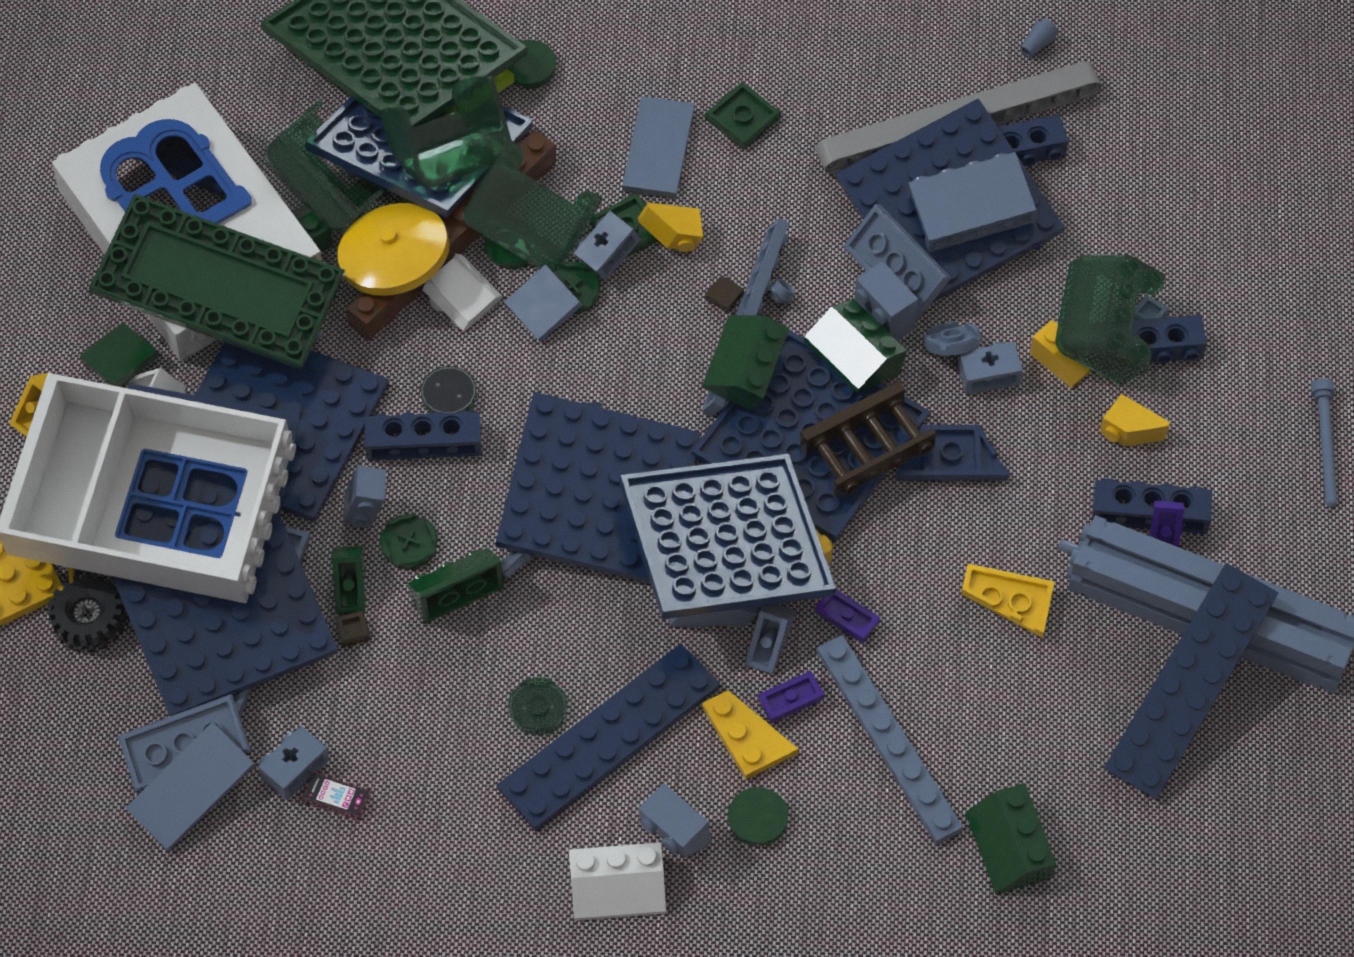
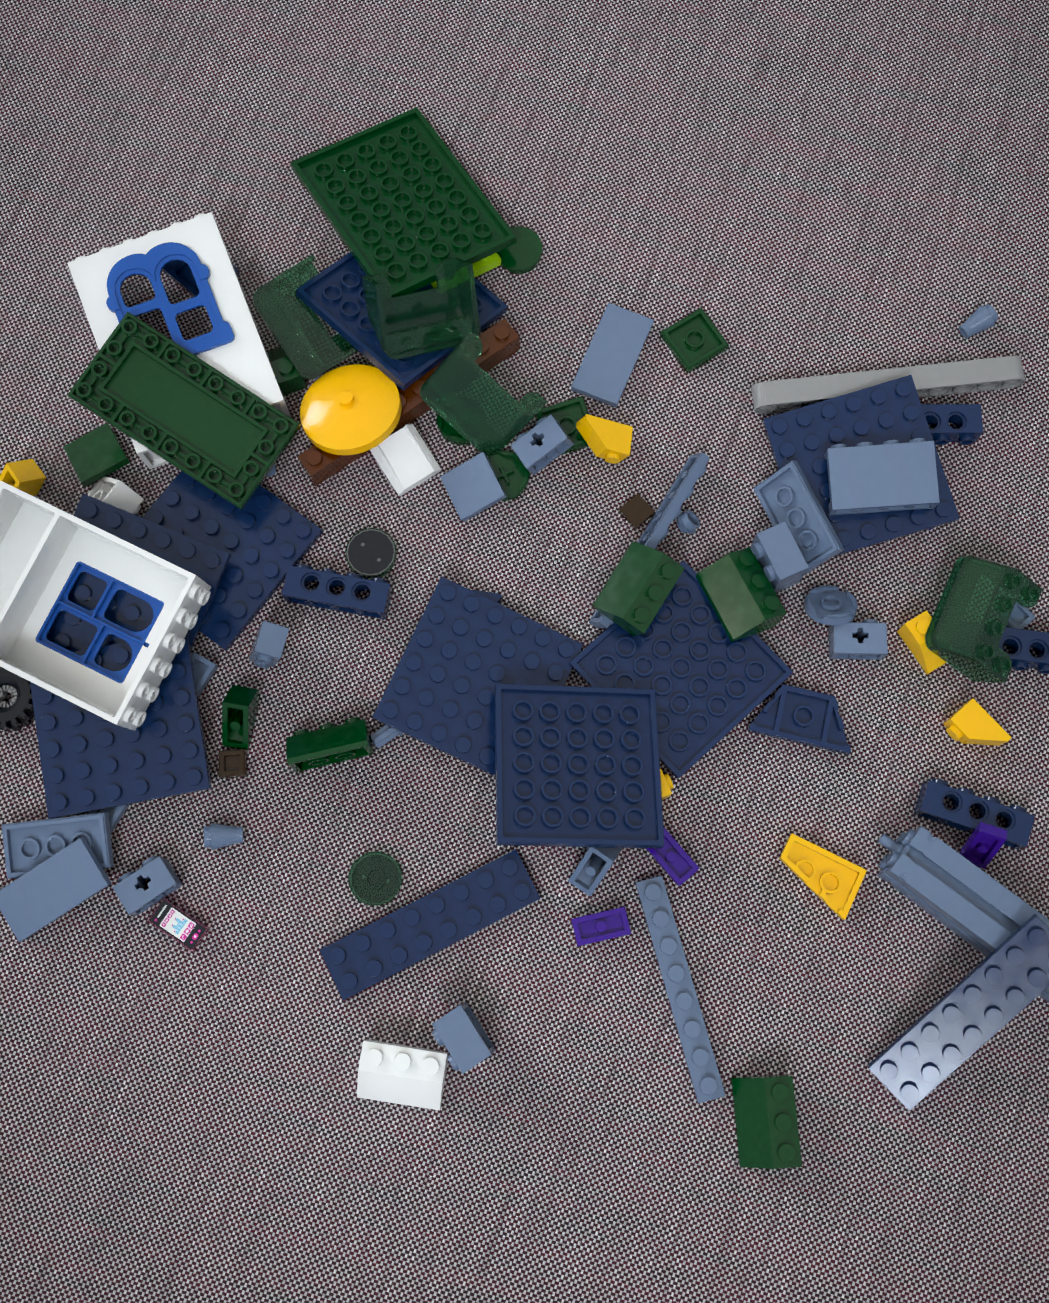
camera: 15 degrees right, 15 degrees up
dark green tile [380,514,438,570] -> none
yellow wing [702,690,798,780] -> none
dark green tile [728,787,788,847] -> none
dark brown fence [800,381,936,498] -> none
none -> sand blue cone [204,823,243,850]

